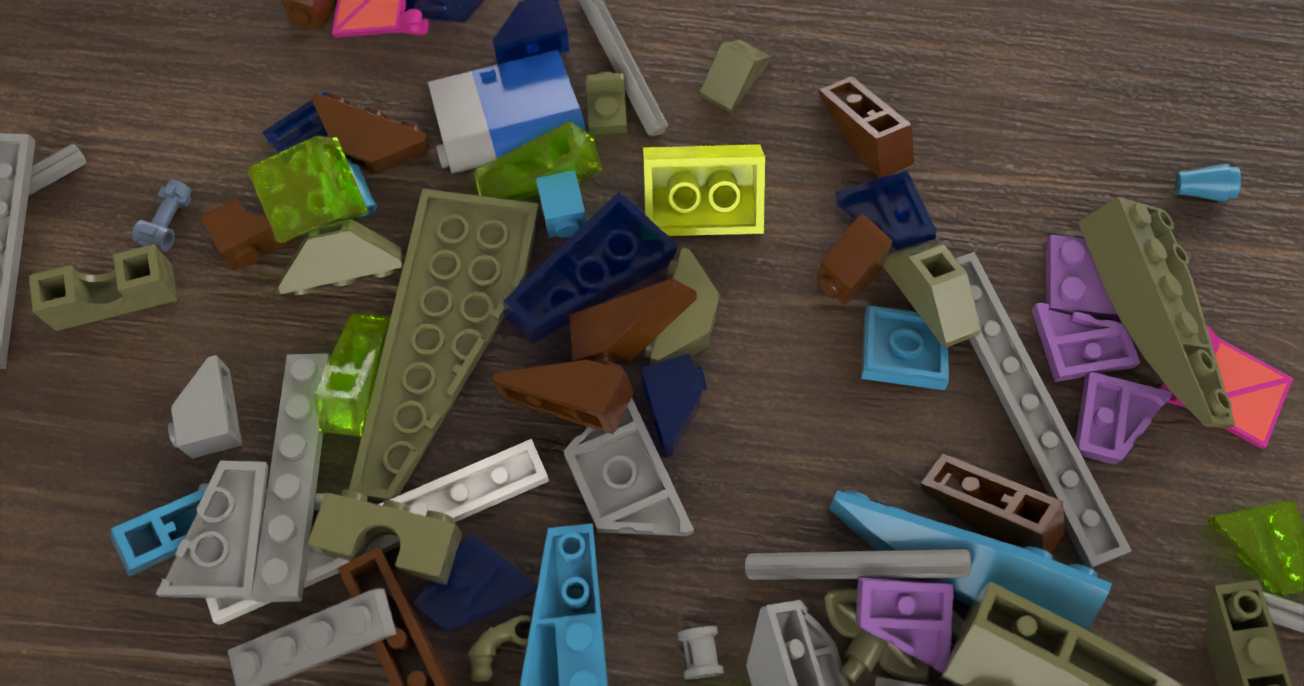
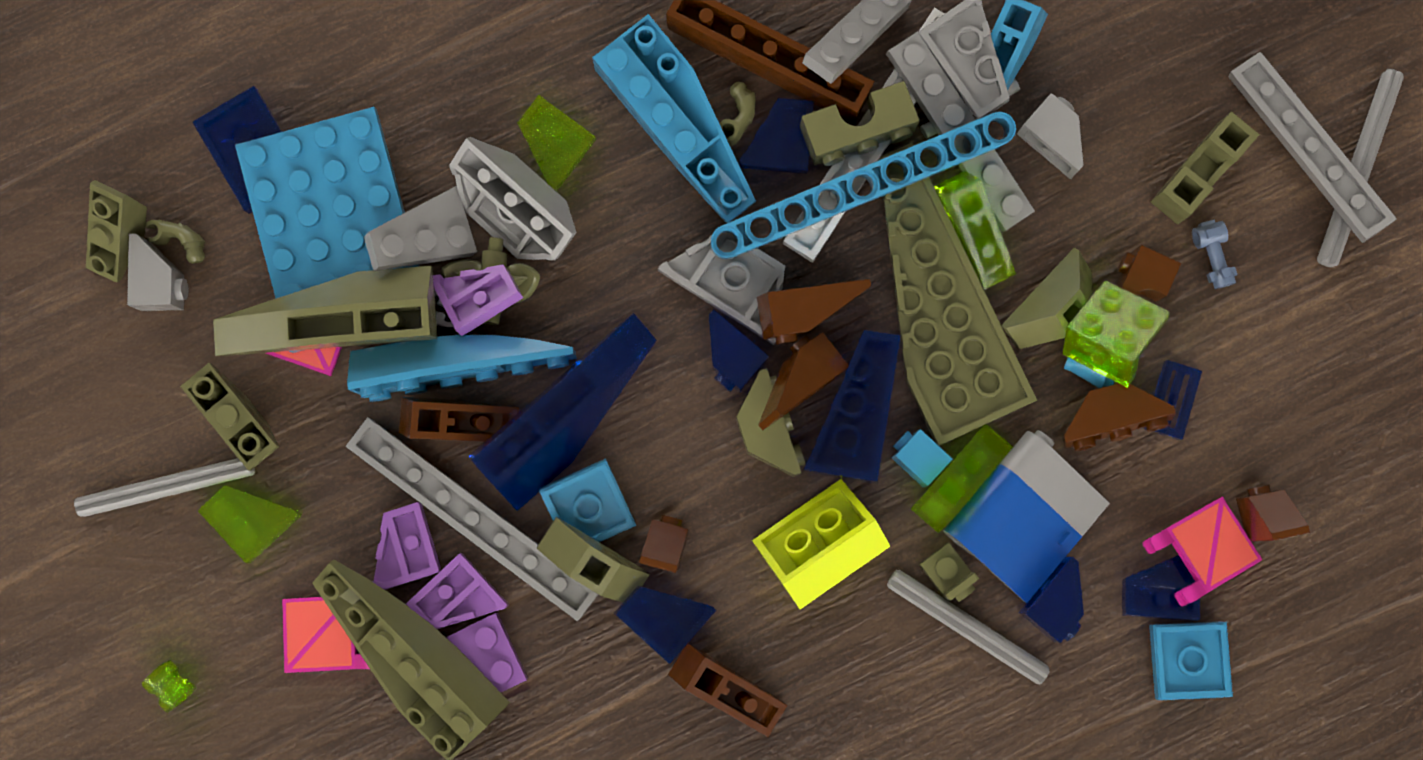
camera: 150 degrees right, 15 degrees up
light grey bush [677,626,724,680] -> none
olive slope [699,40,771,114] -> none
light grey axle [745,550,971,580] -> none
none -> clear blue wedge [469,313,657,511]
none -> dark azure beam [710,112,1016,260]

